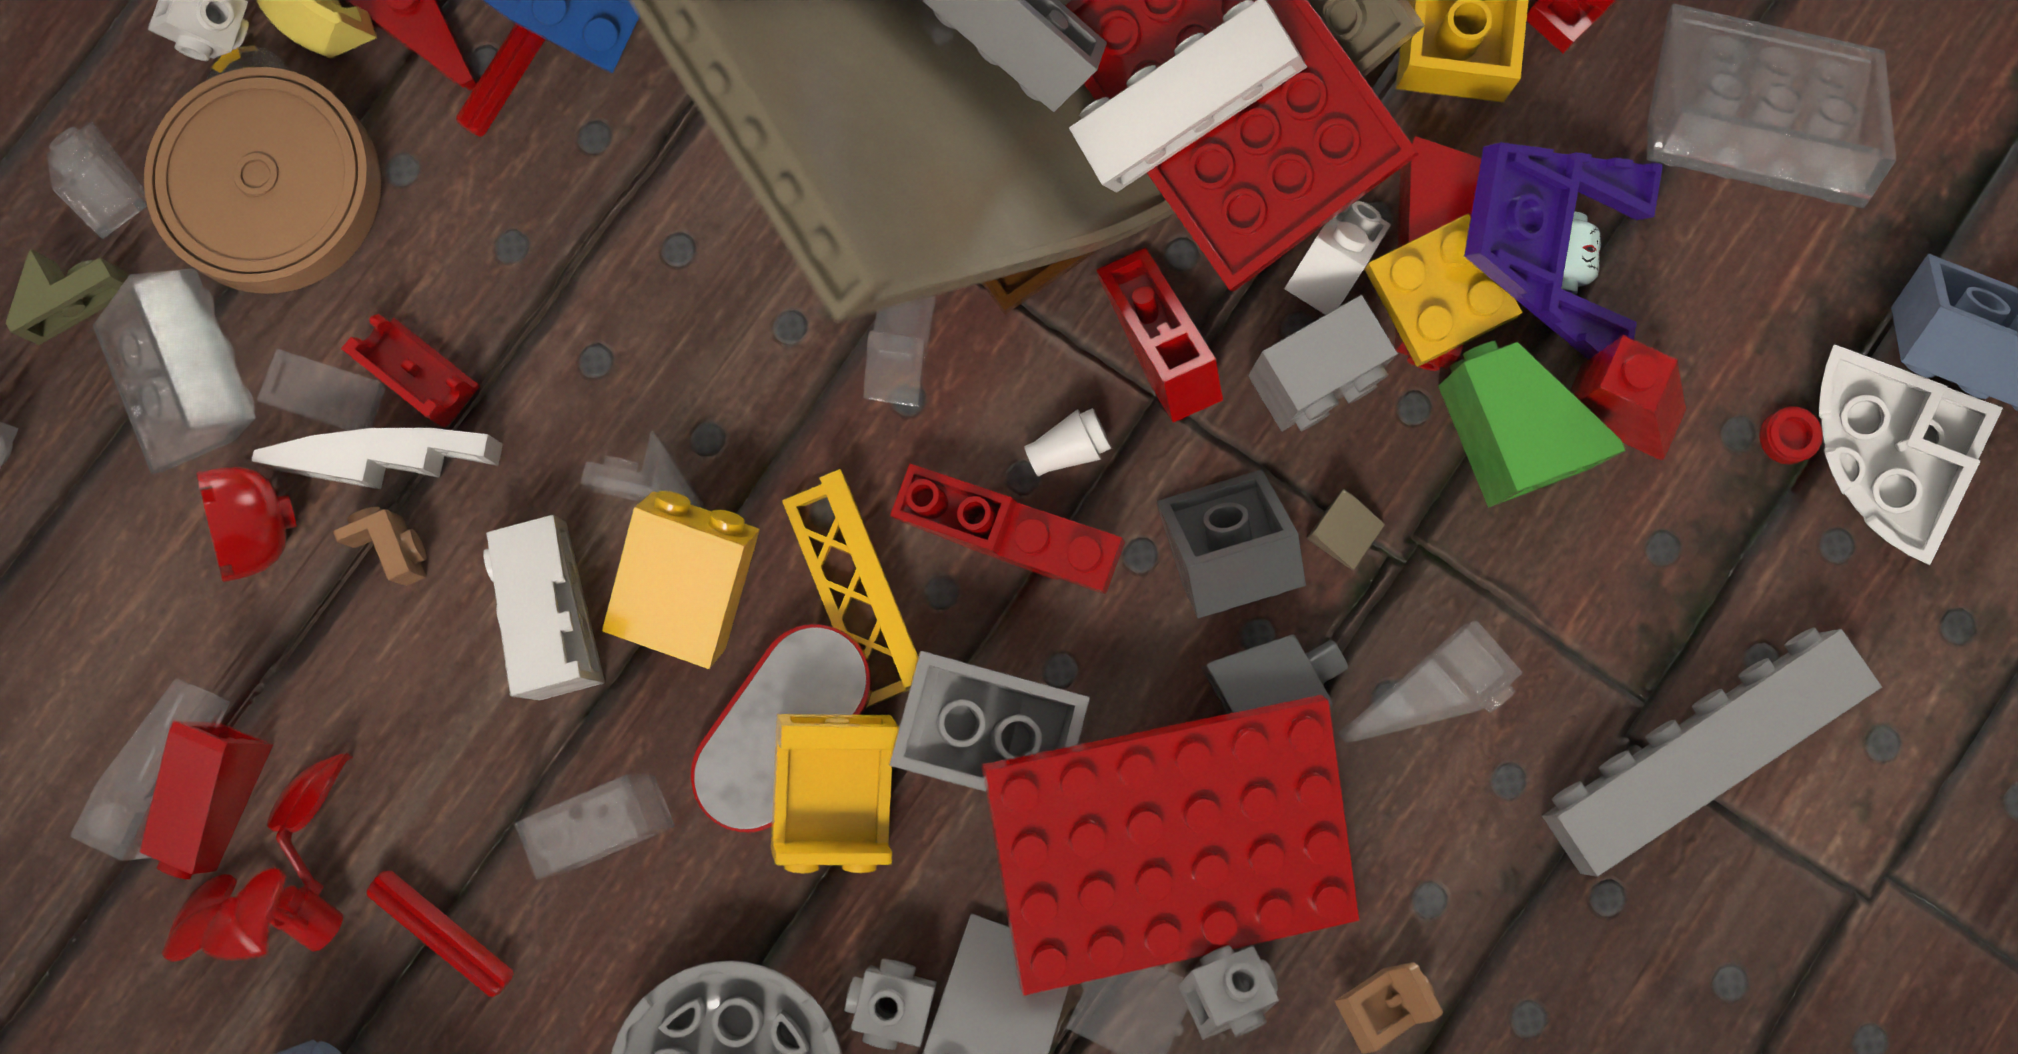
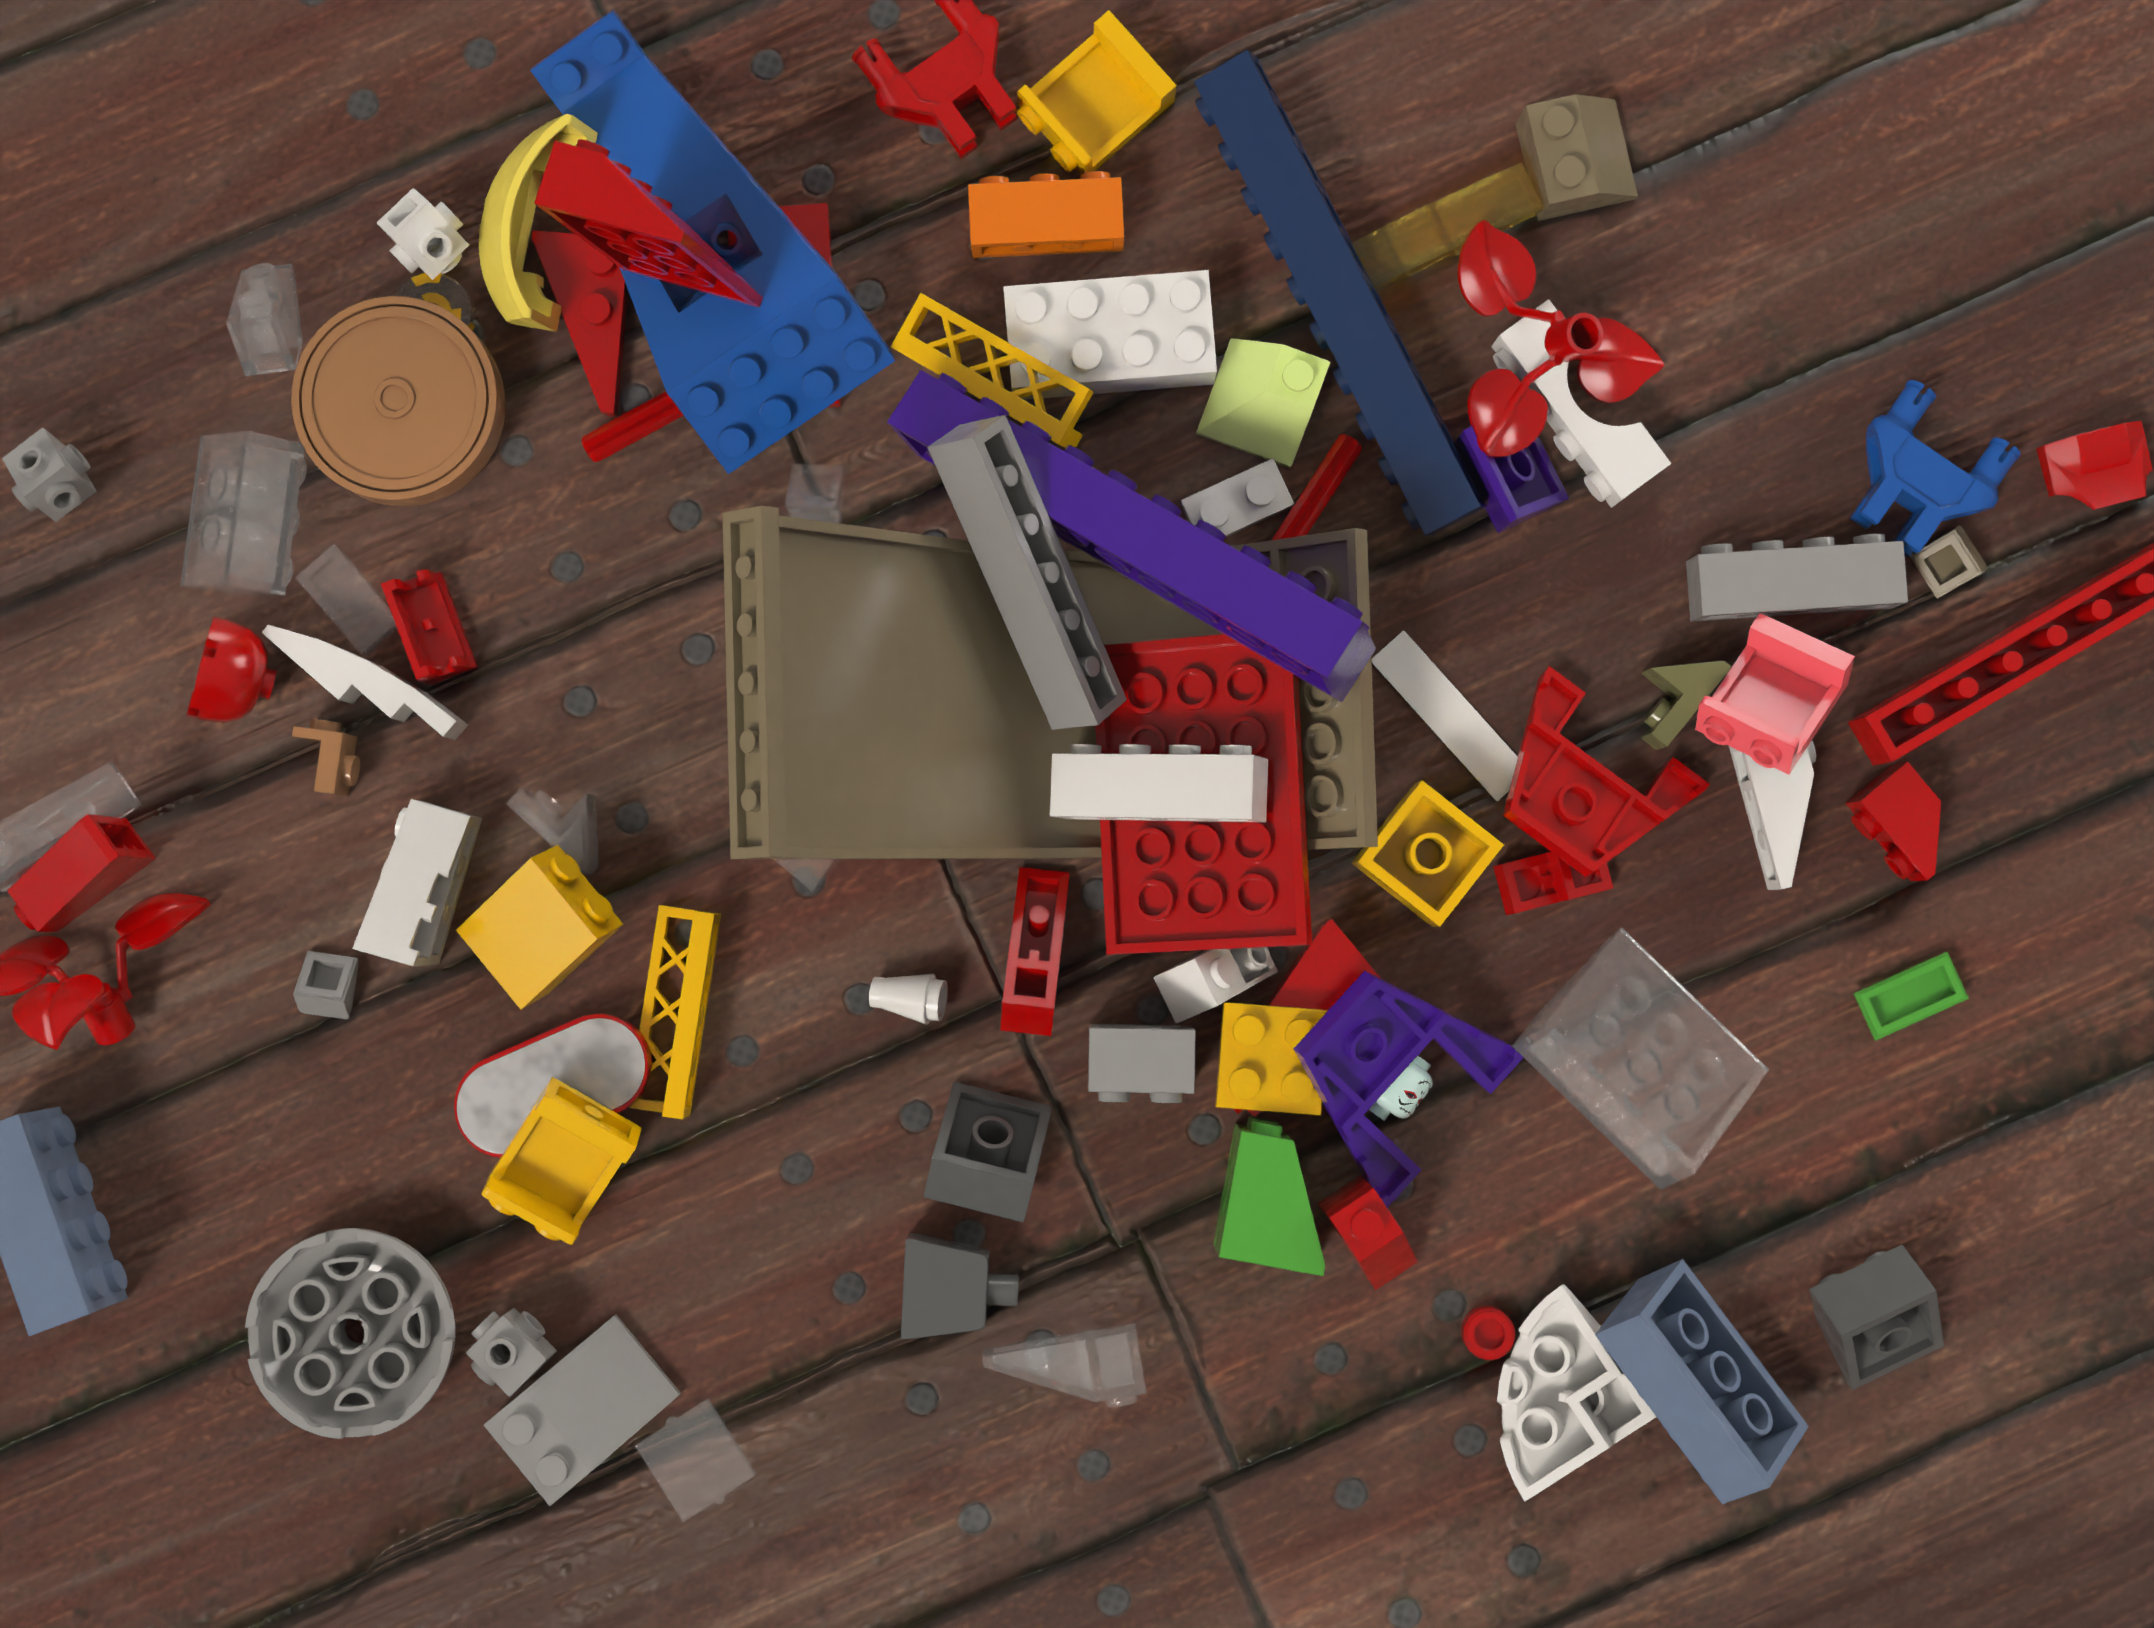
camera: 30 degrees right, 5 degrees up
olive slope [6,250,136,345] -> none
red axle [366,871,514,997] -> none
clear window [514,775,675,880] -> none
light grey slope [889,651,1090,791] -> none
red slope [890,464,1125,595] -> none
red plate [982,695,1359,996] -> none
light grey brick [1178,945,1279,1040] -> none
dark tan slope [1307,489,1385,571] -> none
medium nougat bracket [1335,962,1443,1054] -> none
light grey brick [1542,628,1882,877] -> none
none -> light grey slope [293,951,359,1019]

